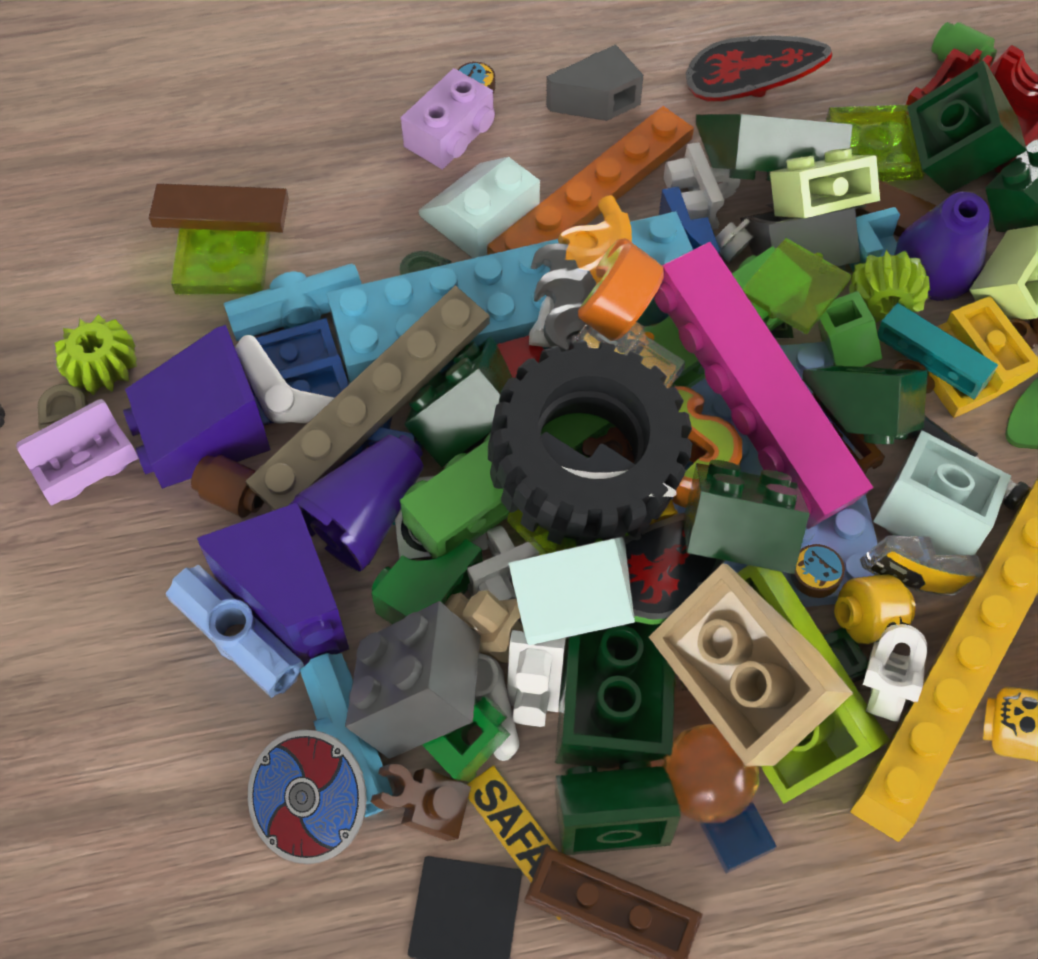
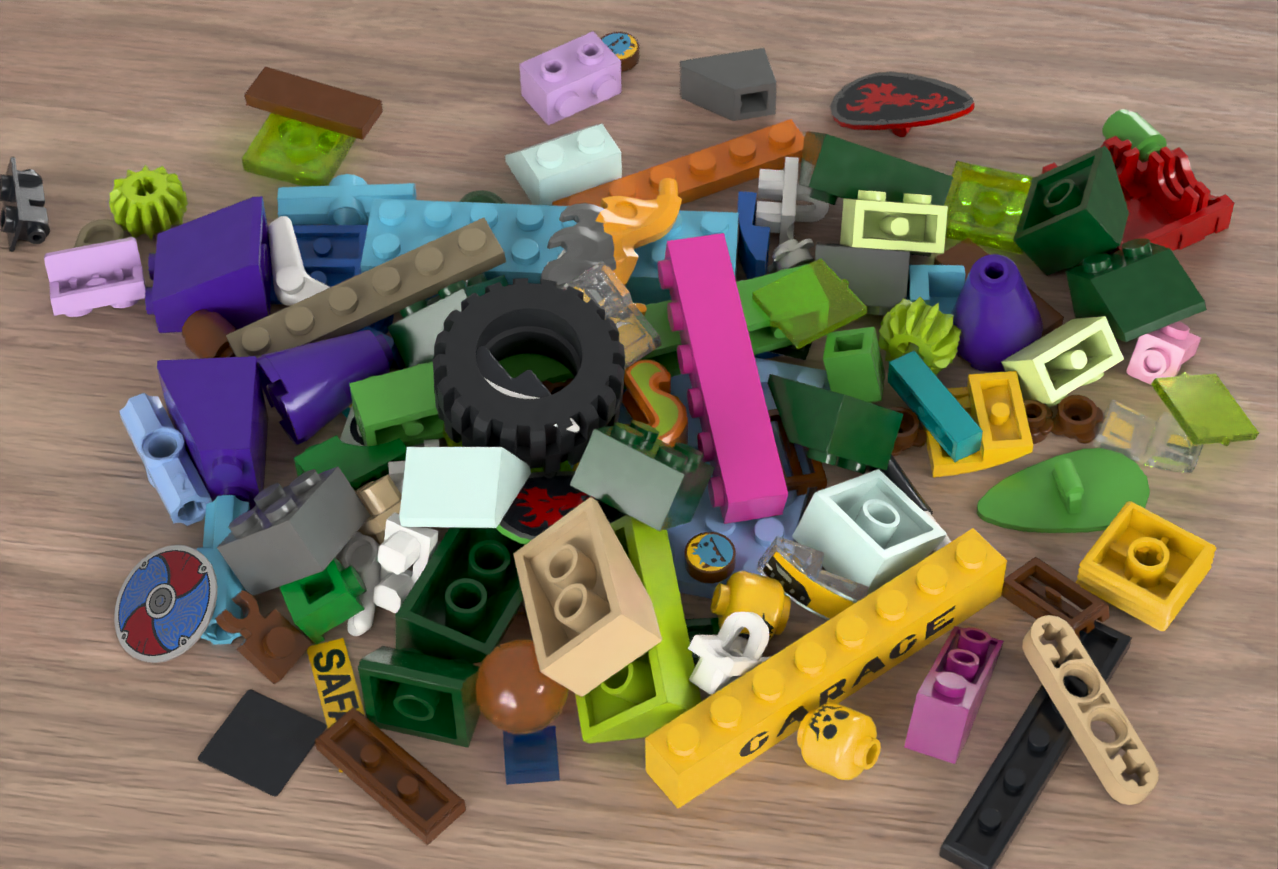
camera: 20 degrees right, 10 degrees down
orange animal [578,238,664,341] -> none

